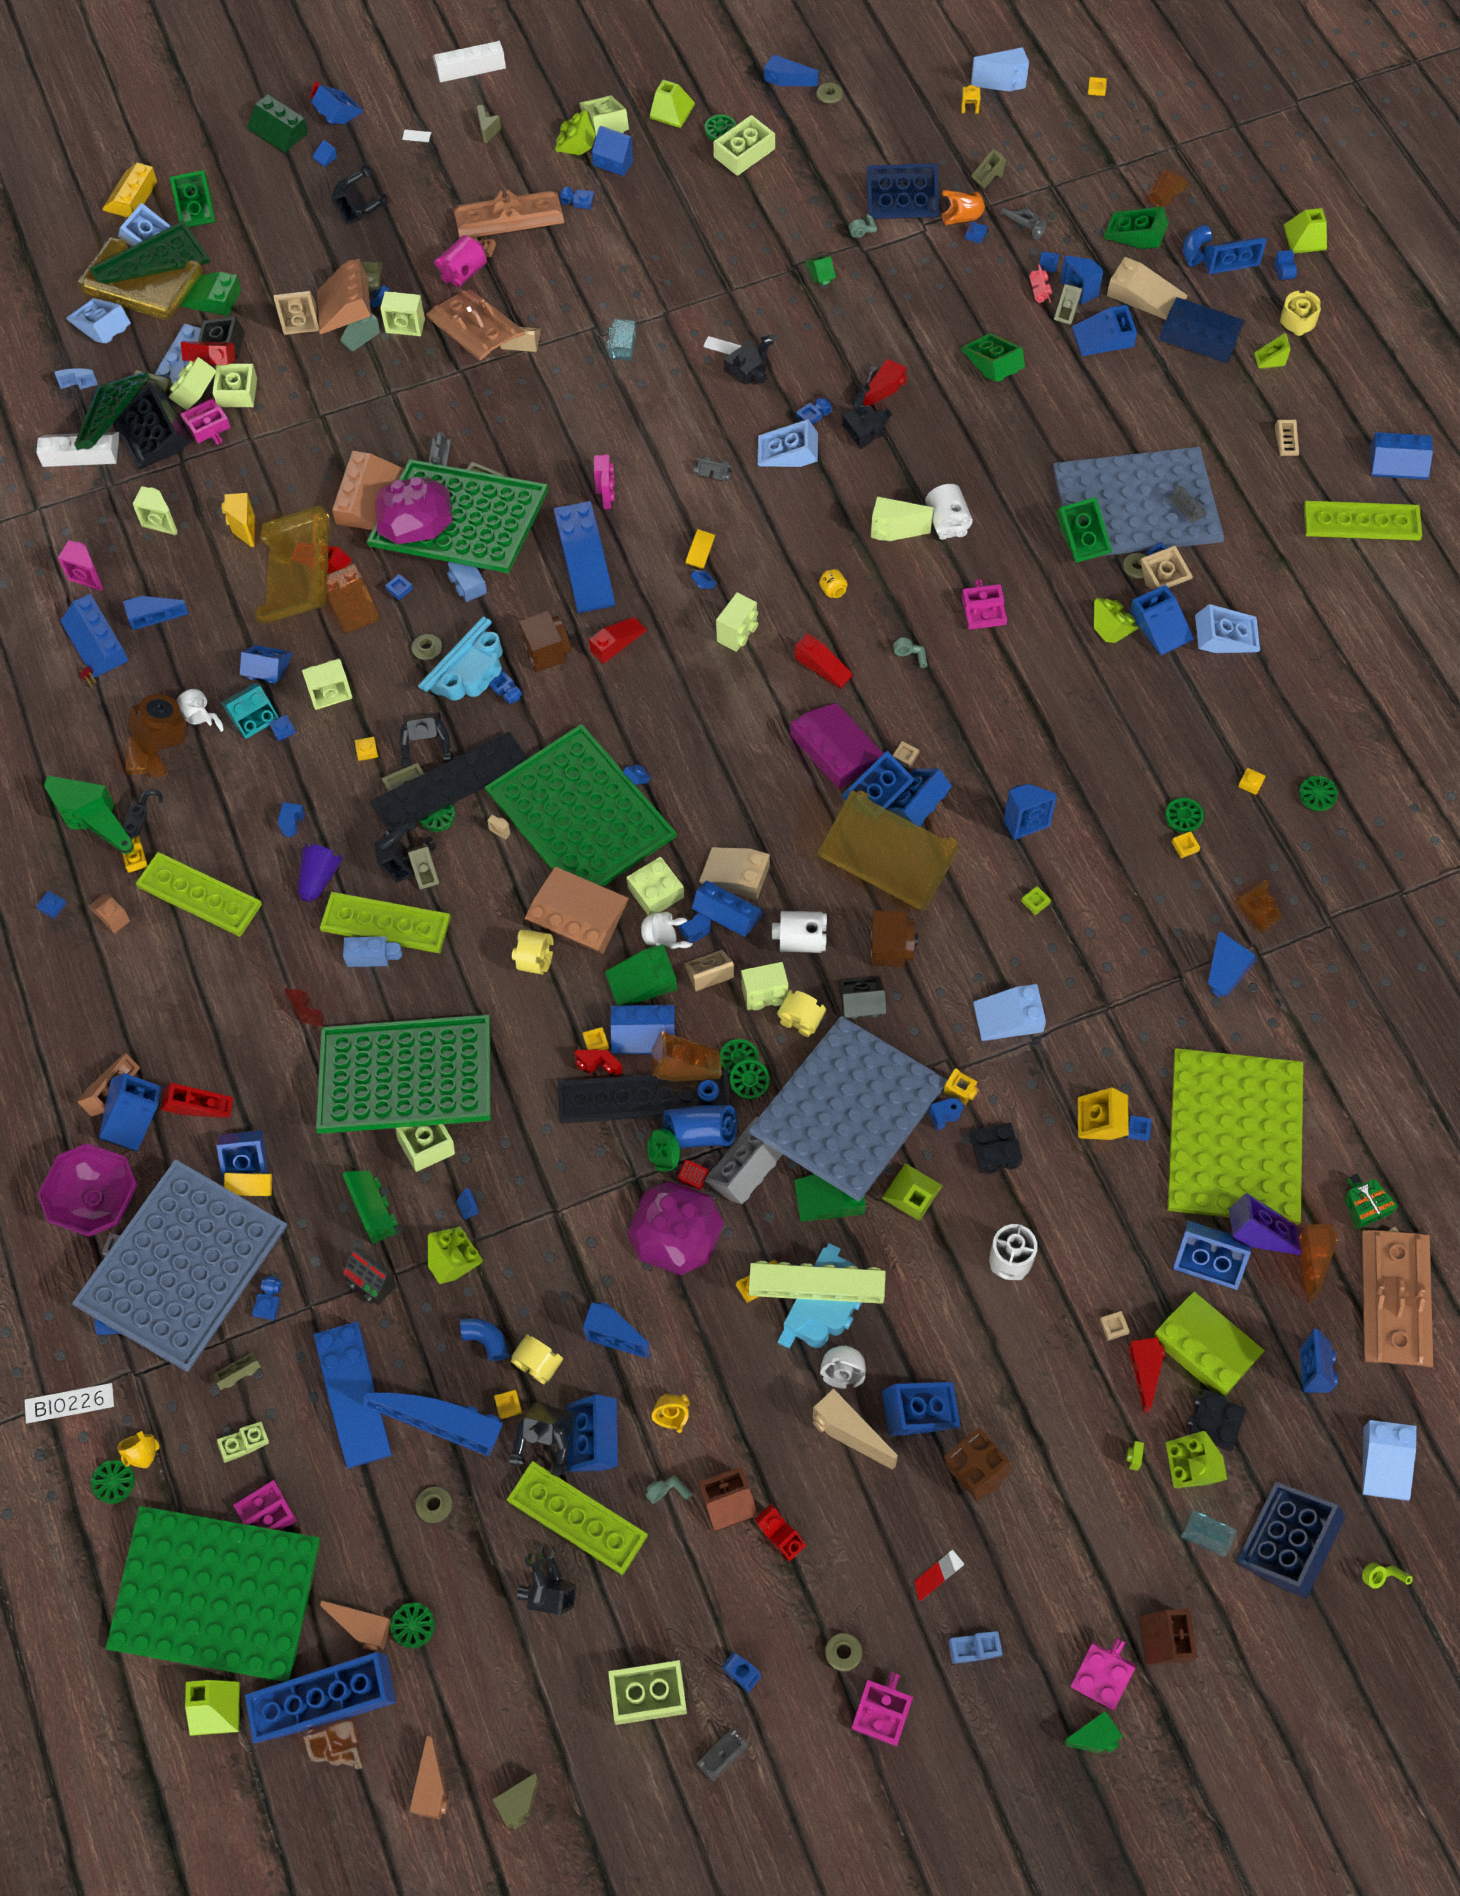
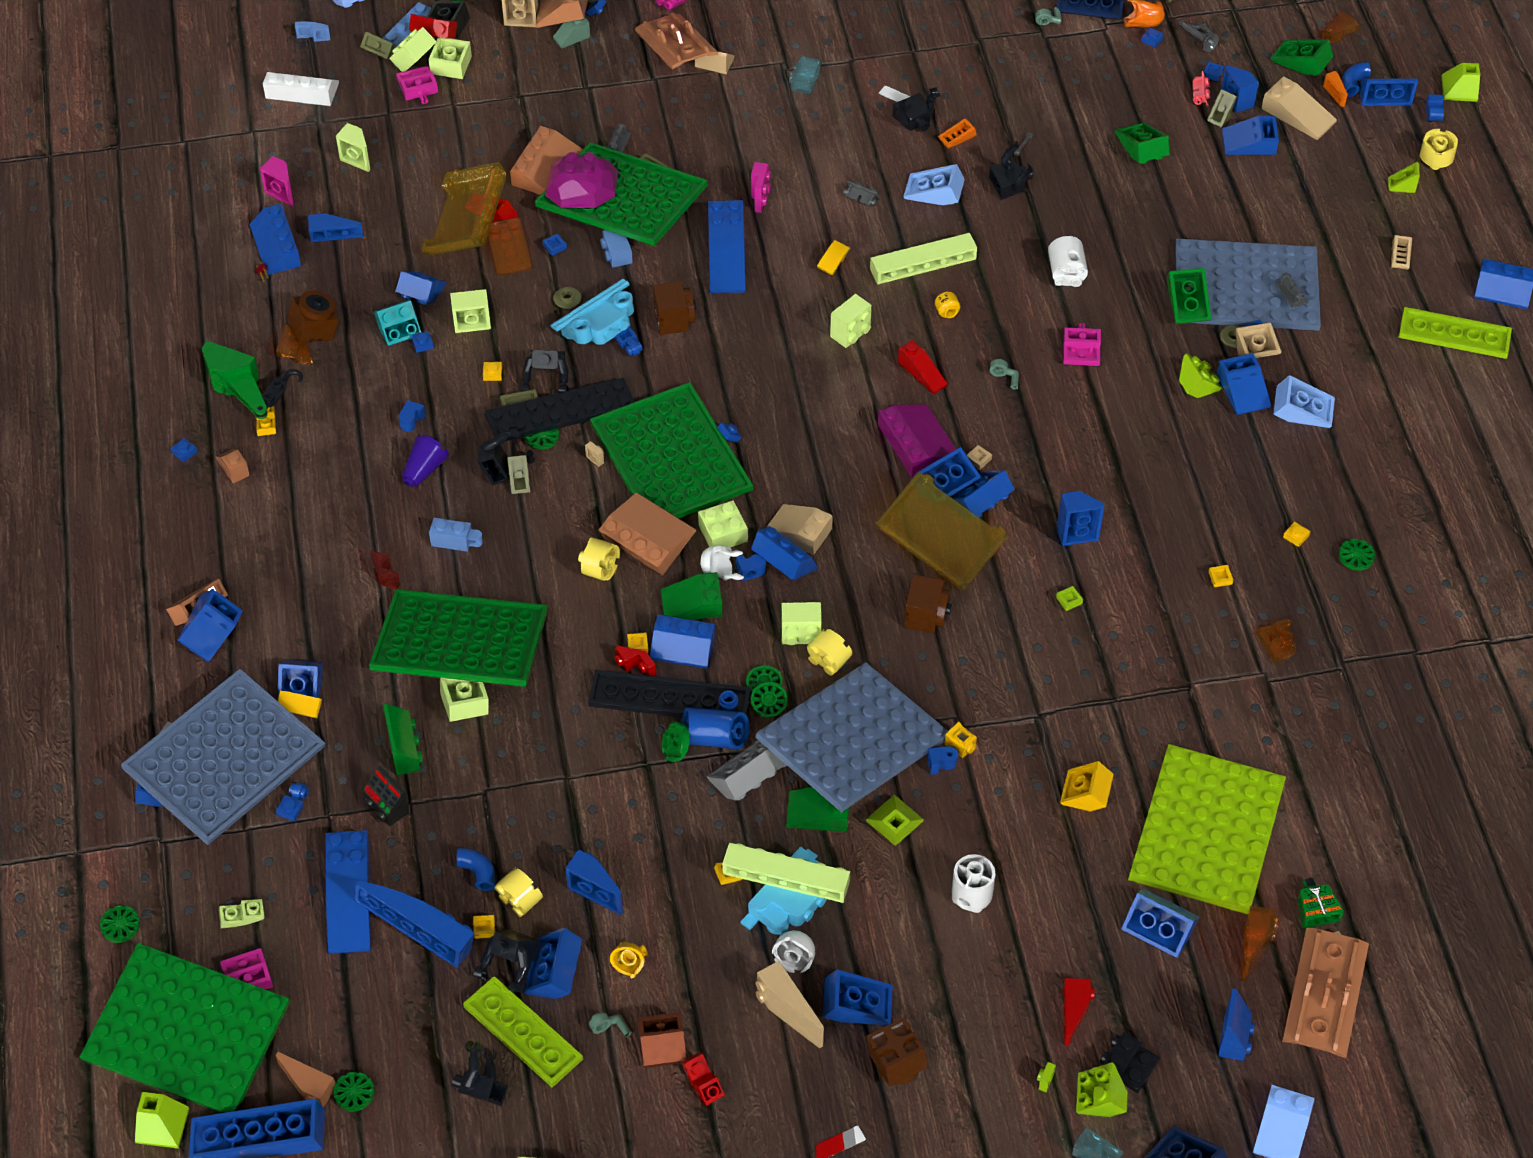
camera: 10 degrees right, 10 degrees down
white sticker [25,1383,114,1424] -> none
magenta rock [37,1143,137,1237] -> none
dark green wing [74,371,150,450] -> none
black slope [114,381,191,470] -> none
yellow helmet [117,1431,160,1468] -> none
lime plate [136,852,262,937] -> none
red slope [161,1083,233,1118] -> none
white hair [176,689,223,732] -> none
olive plate [213,1352,261,1390] -> none
yellow slope [222,493,255,547] -> none
lime plate [320,892,451,954] -> none
yellowish green brick [381,292,425,336] -> none
olive piece [416,1486,452,1523] -> none
lime slope [428,1227,483,1284] -> none
blue slope [456,1188,479,1219] -> none
red slope [589,617,647,664] -> none
magenta rock [627,1181,724,1275] -> none
clear orange slope [652,1031,722,1082] -> none
red slope [678,1160,709,1190] -> none
tan slope [684,950,734,992] -> none
blue plate [691,570,717,589] -> none
white cylinder [772,911,827,953] -> none
blue plate [796,398,832,425] -> none
green slope [804,256,836,285] -> none
pearl dark grey slope [838,976,886,1019] -> none
red slope [863,359,908,406] -> none
yellowish green slope [871,497,933,541] -> none
black plate [969,1123,1023,1174] -> none
light blue slope [973,984,1046,1041] -> none
tan plate [1099,1311,1130,1341] -> none
blue plate [1127,1115,1152,1141] -> none
lime slope [1153,1292,1265,1397] -> none
dark blue slope [1159,297,1245,363] -> none
green wheel [1165,798,1204,833] -> none
blue slope [1208,931,1258,998] -> none
dark purple slope [1229,1193,1302,1255] -> none
none -> yellowish green brick [870,233,977,284]
none -> orange slope [938,118,977,149]
none -> orange slope [1323,71,1348,107]

